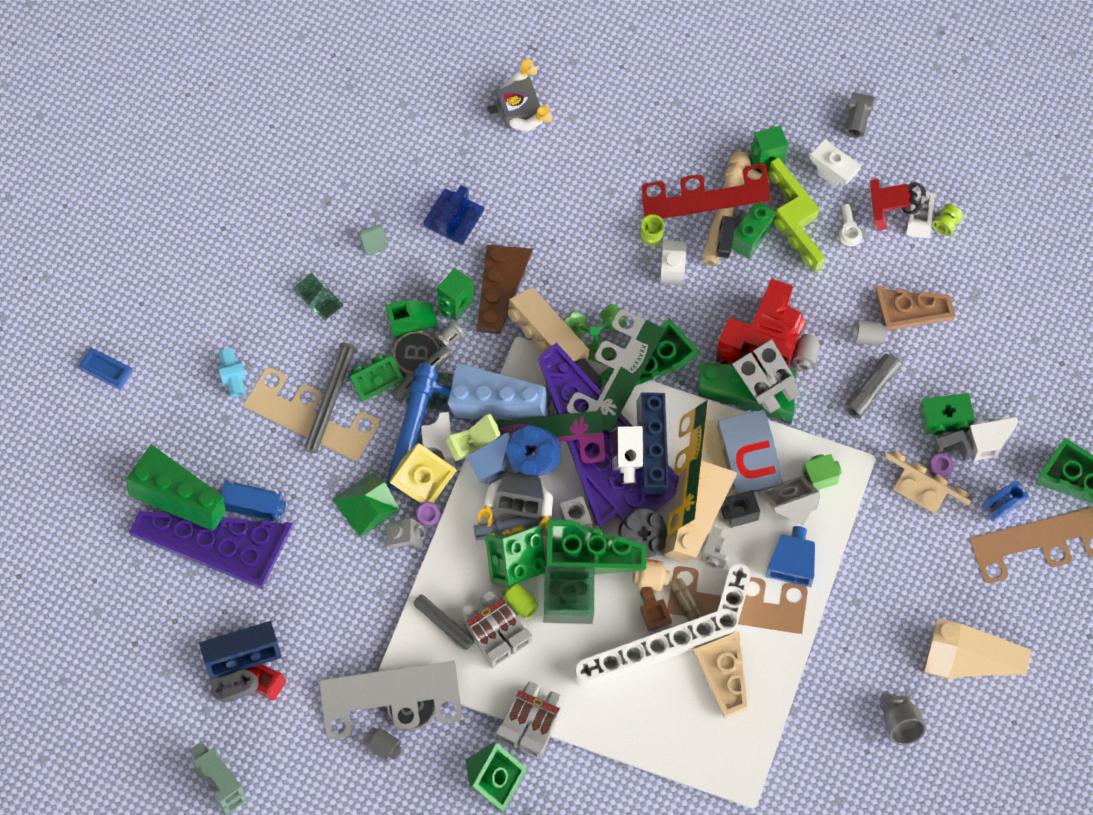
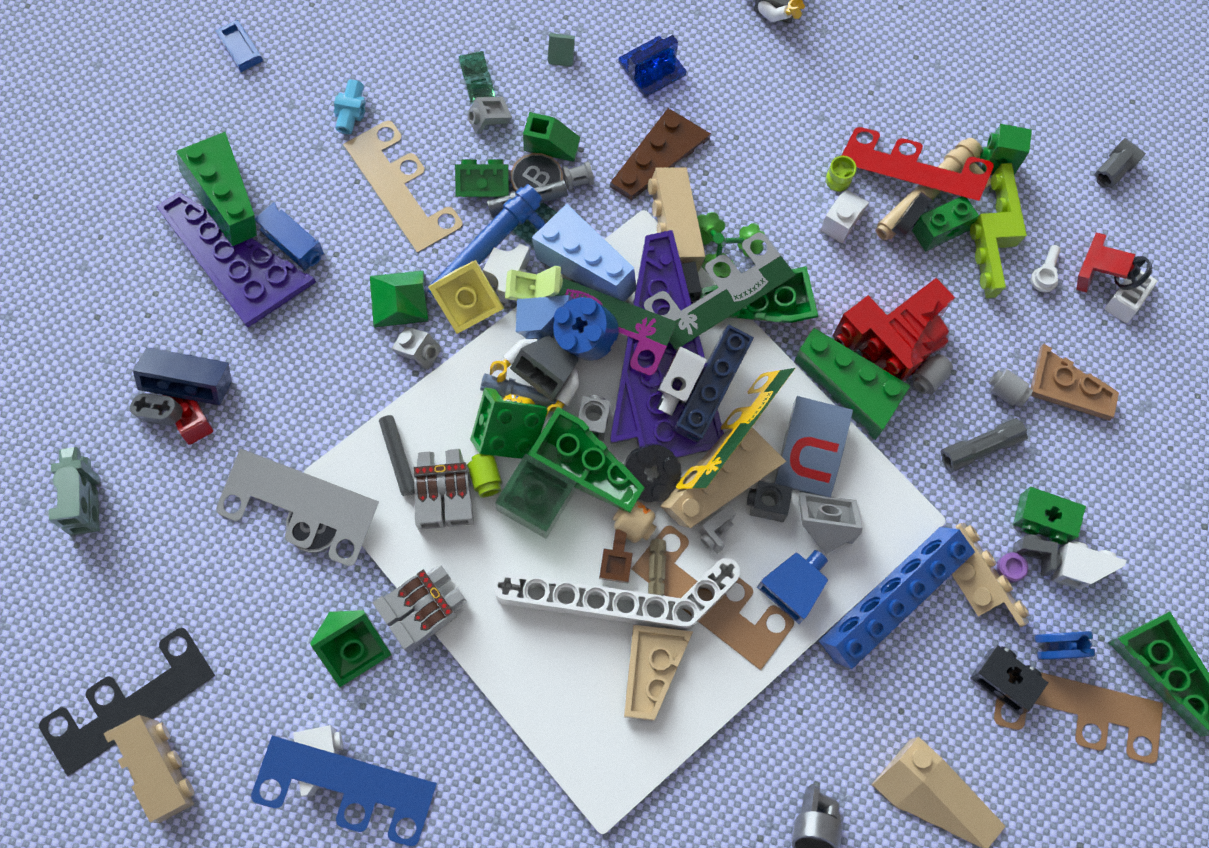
camera: 25 degrees right, 5 degrees up
dark grey axle [305,342,358,454] -> none
dark grey brick [363,727,402,762] -> none
medium lavender tile [415,502,440,526] -> none
green brick [437,268,474,321] -> none
light grey hips [732,339,800,413] -> none
bright green brick [802,454,842,490] -> none
white brick [810,139,861,187] -> none
lime wheel [932,204,963,236] -> none
none -> light grey bracket [467,97,512,134]
none -> blue brick [819,527,975,669]
none -> black brick [970,645,1049,715]

